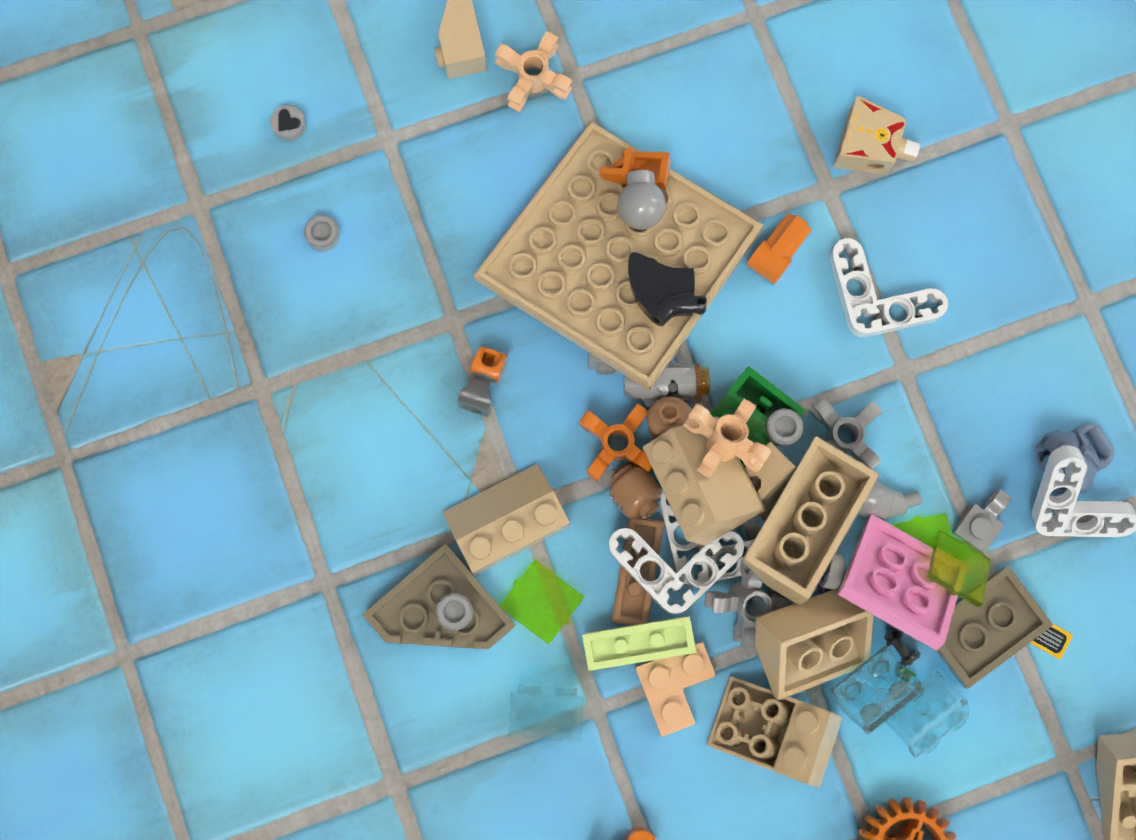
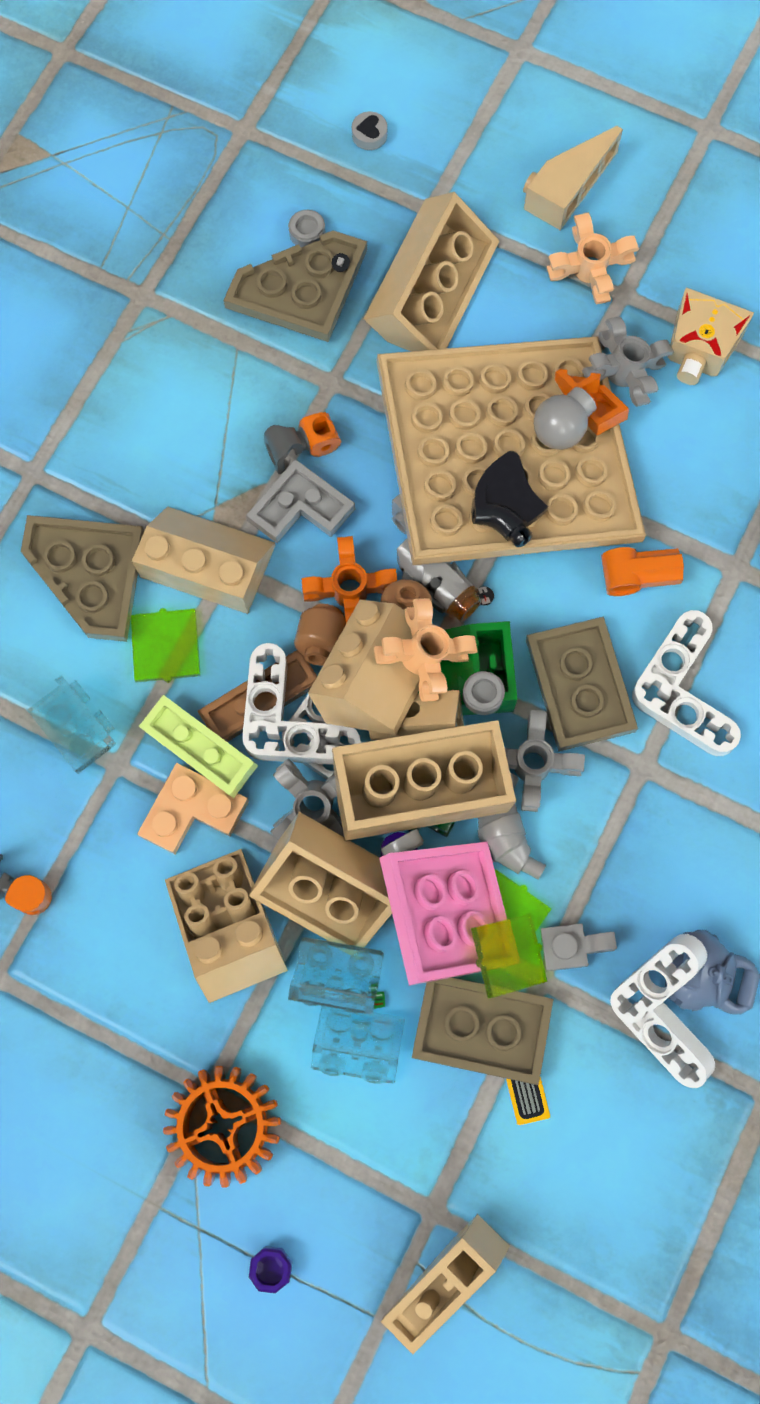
camera: 55 degrees right, 5 degrees down
light grey tile [436,593,473,631] -> none
black piece [884,627,921,667] -> none
none -> dark tan plate [223,230,367,342]
none -> light grey plate [246,459,355,543]
none -> black piece [331,253,350,272]
none -> tan slope [364,192,499,351]
none -> black piece [474,586,494,605]
none -> dark tan plate [526,616,638,752]
none -> light grey pin [582,316,674,407]
none -> tan torso [668,287,754,385]

